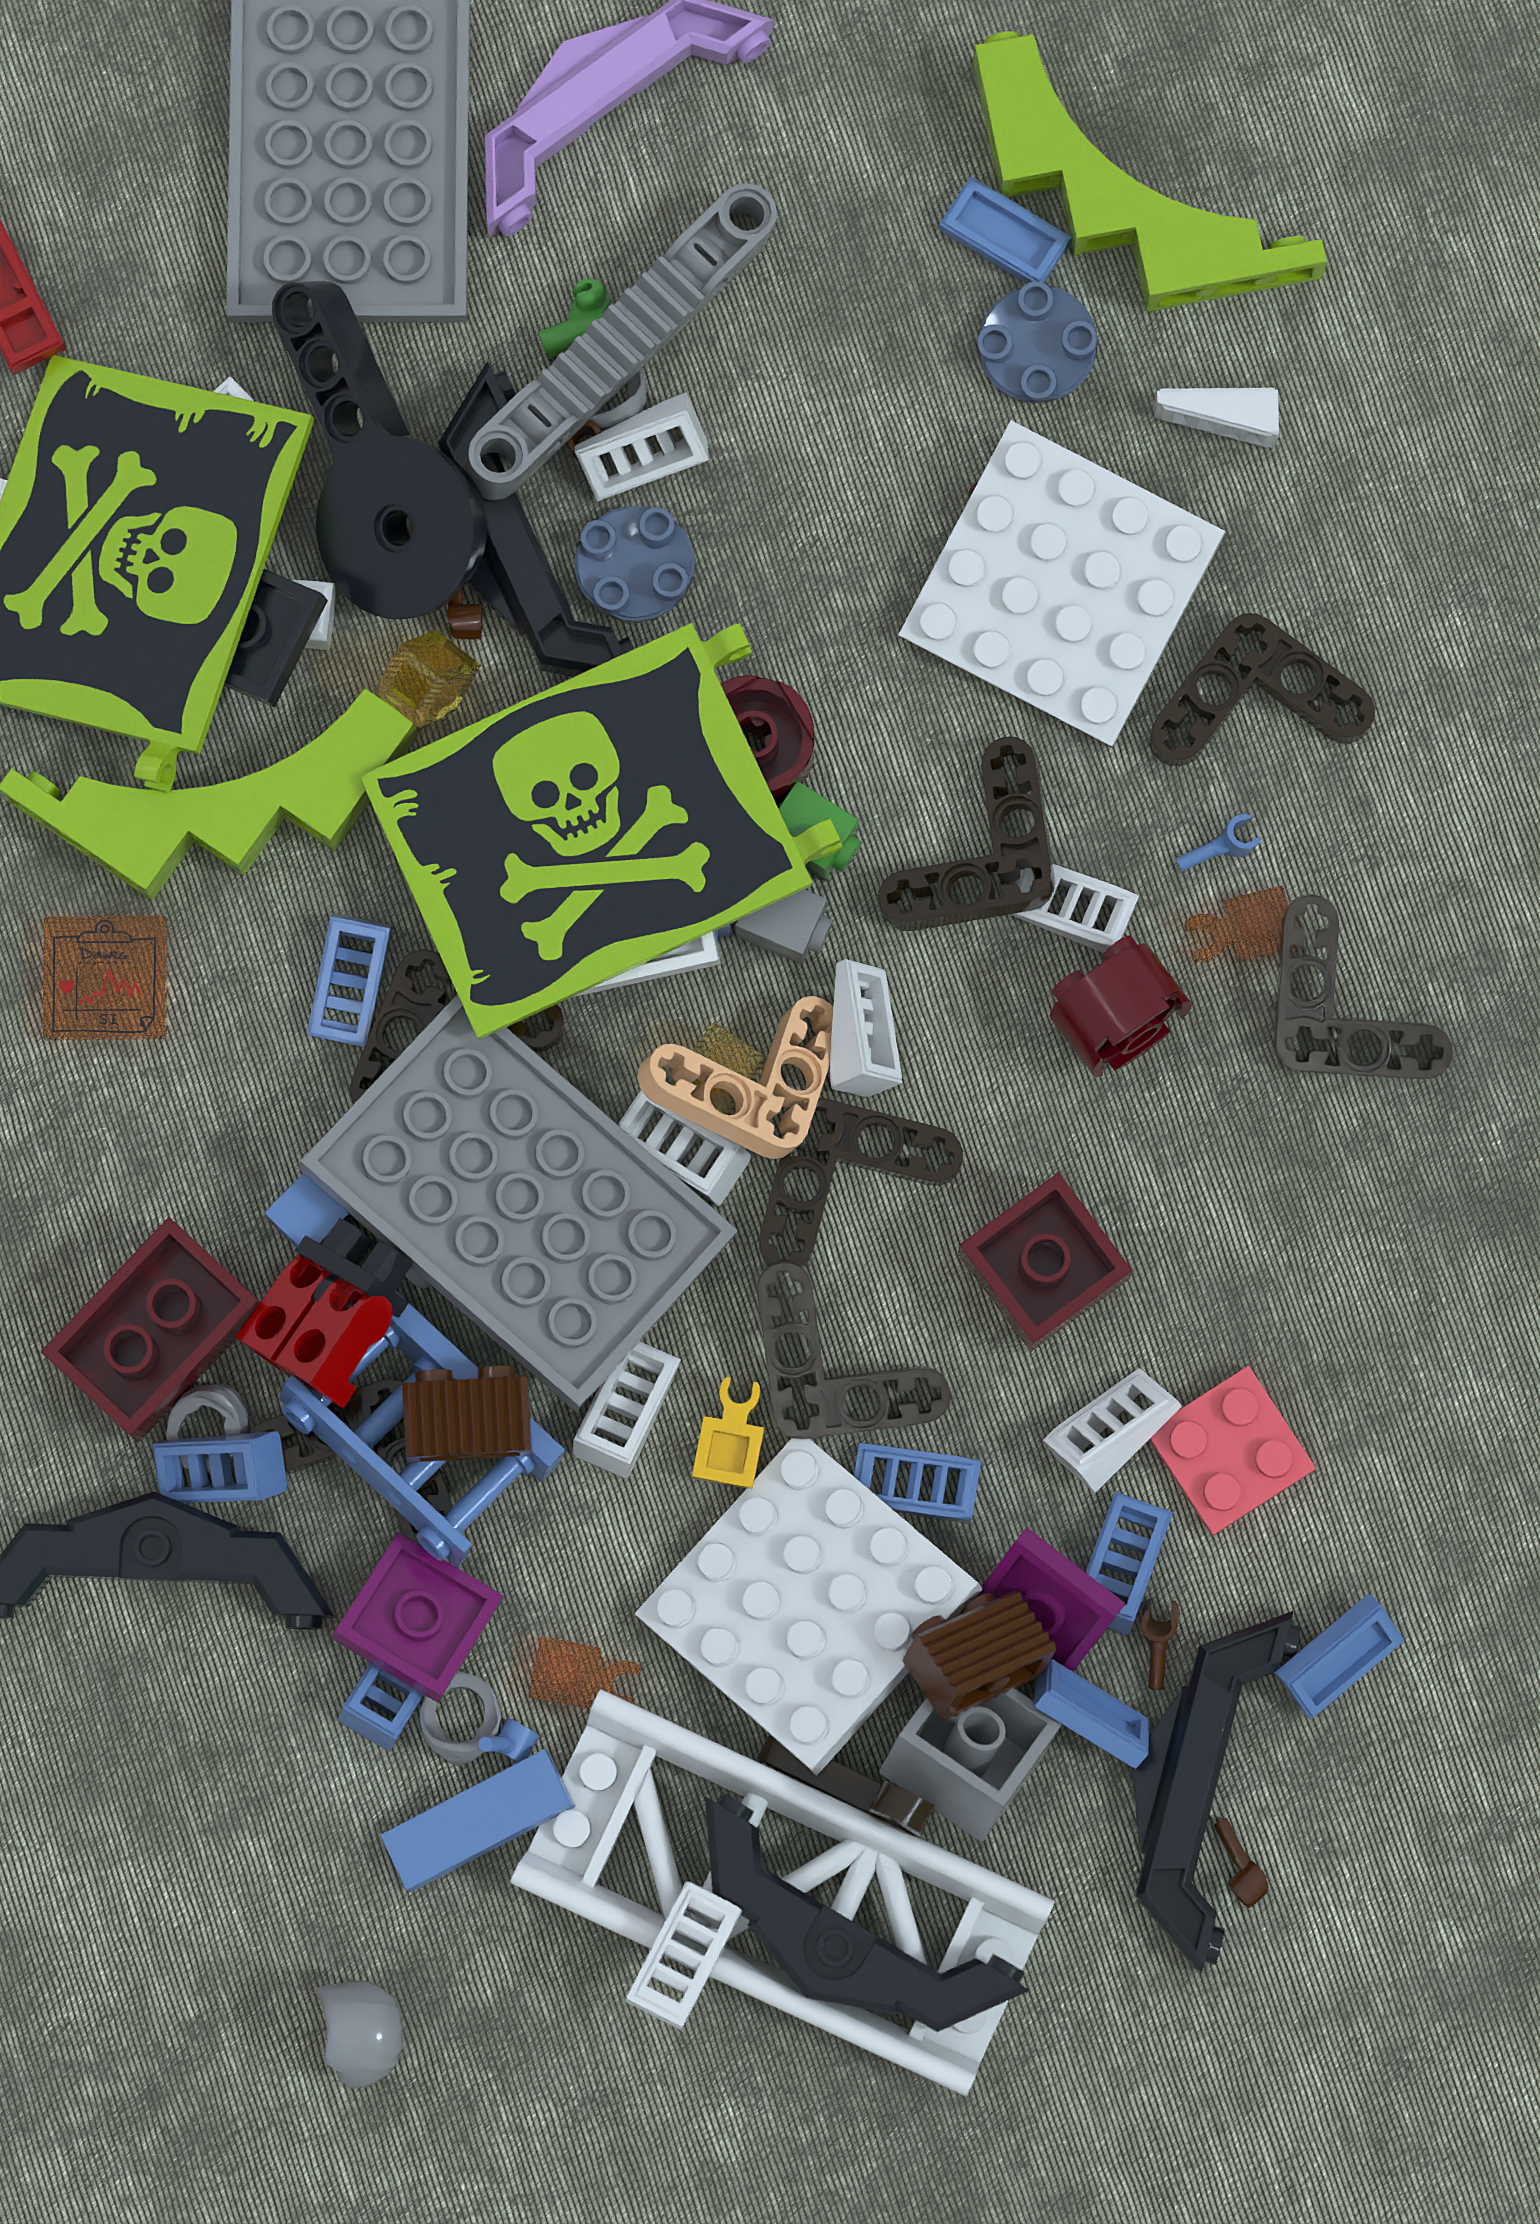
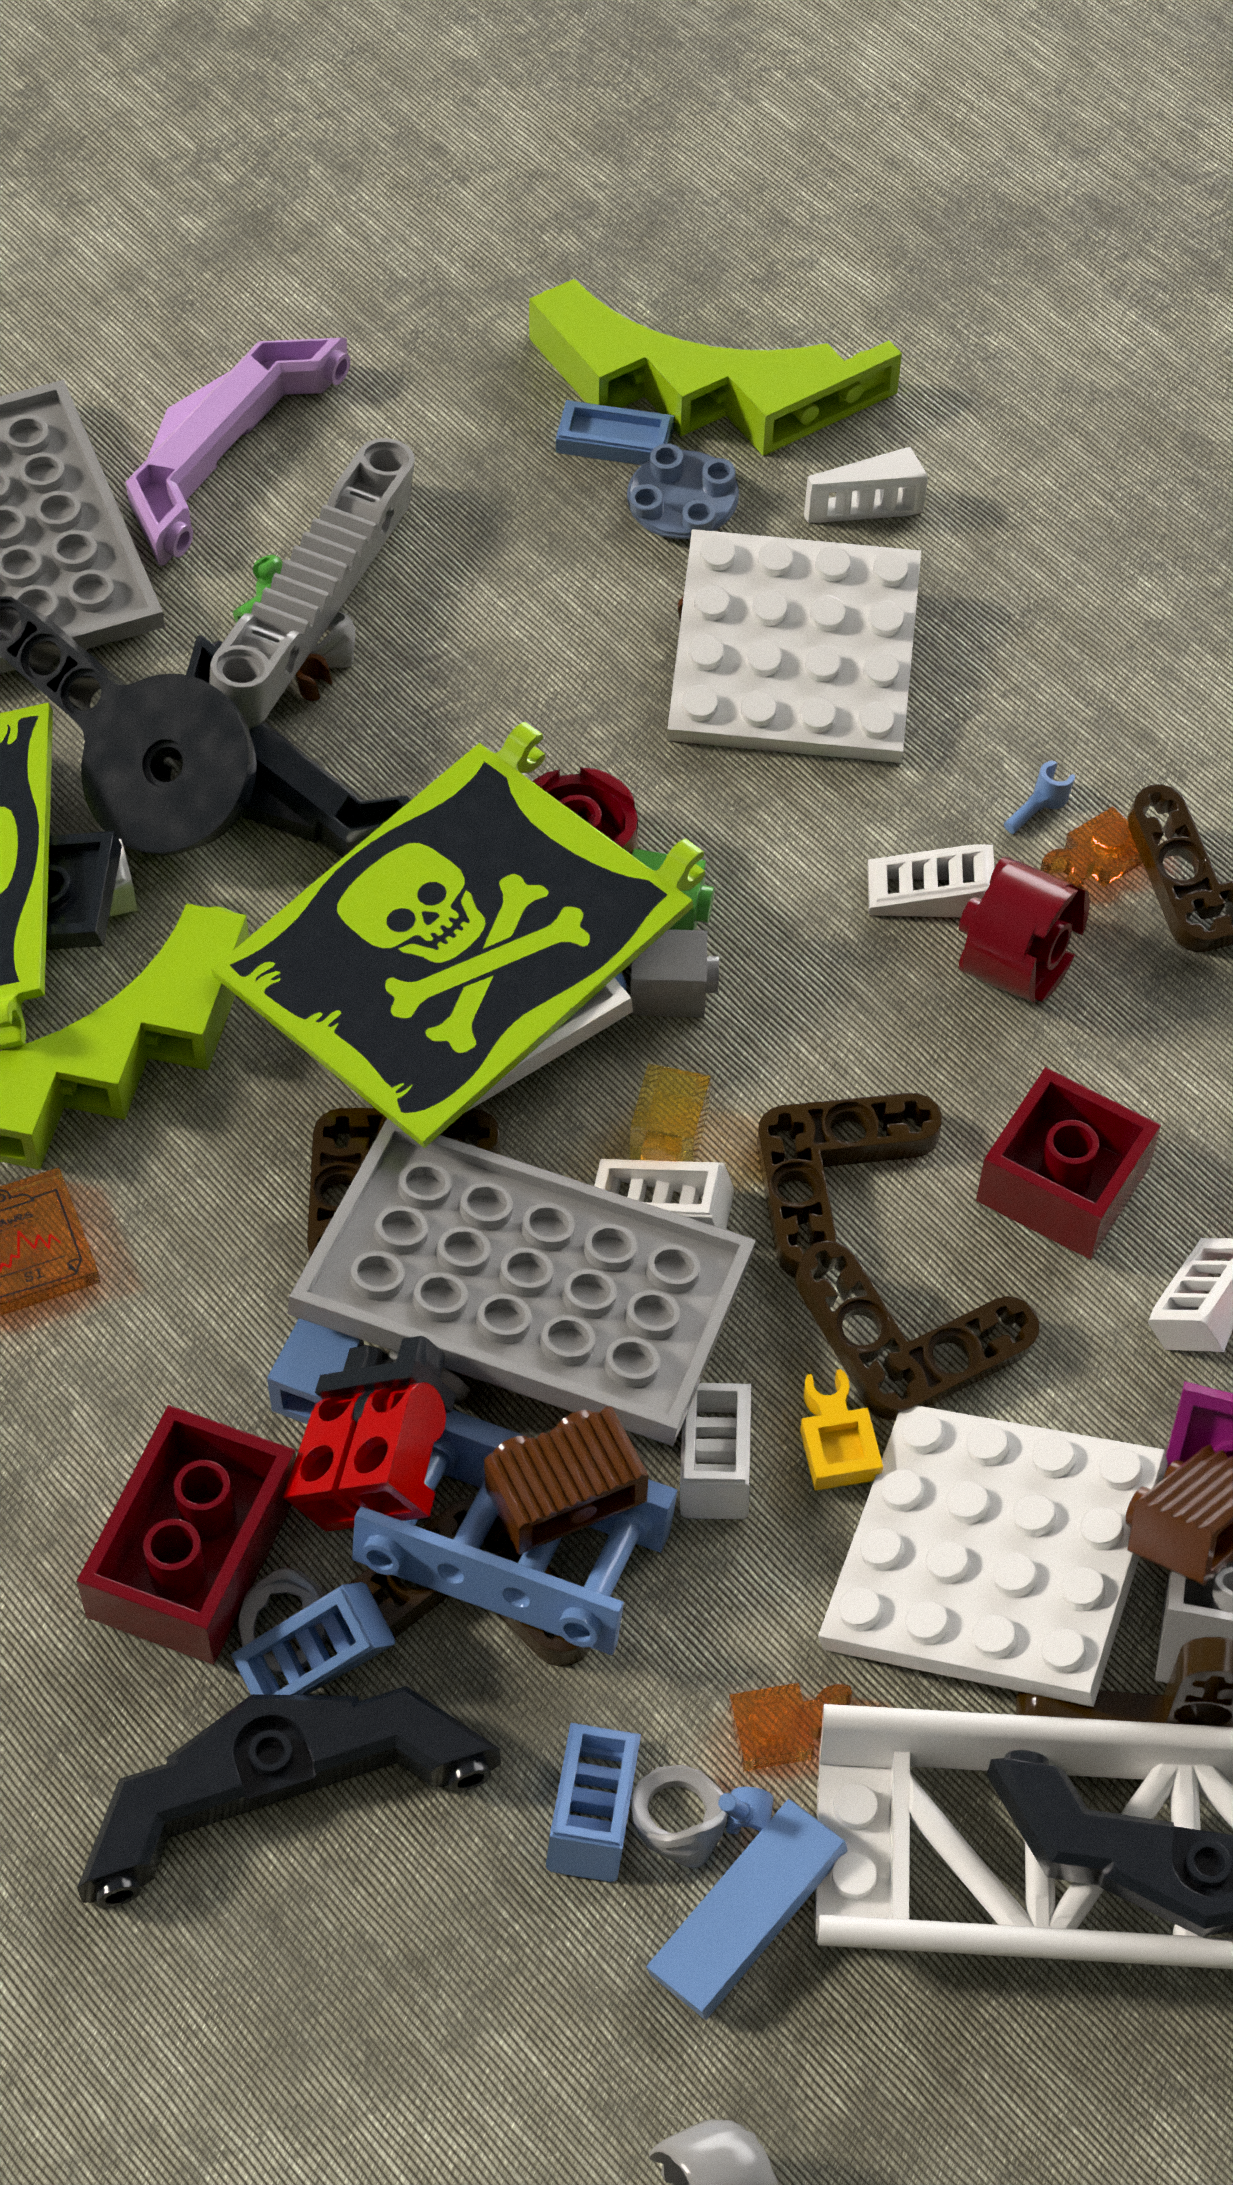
camera: 25 degrees left, 25 degrees down
medium blue slope [307,913,393,1047] -> none
magenta plate [332,1532,503,1703] -> none
clear yellow brick [374,629,481,728] -> none
reddish brown hand [447,589,482,639] -> none
white slope [574,393,709,501] -> none
sand blue dish [574,506,695,622] -> none
white slope [625,1882,742,2030] -> none
light nougat beam [637,996,833,1159] -> none
white slope [830,959,902,1097] -> none
medium blue slope [854,1442,981,1524] -> none
dark brown beam [878,737,1055,931] -> none
dark brown beam [1150,613,1375,766] -> none

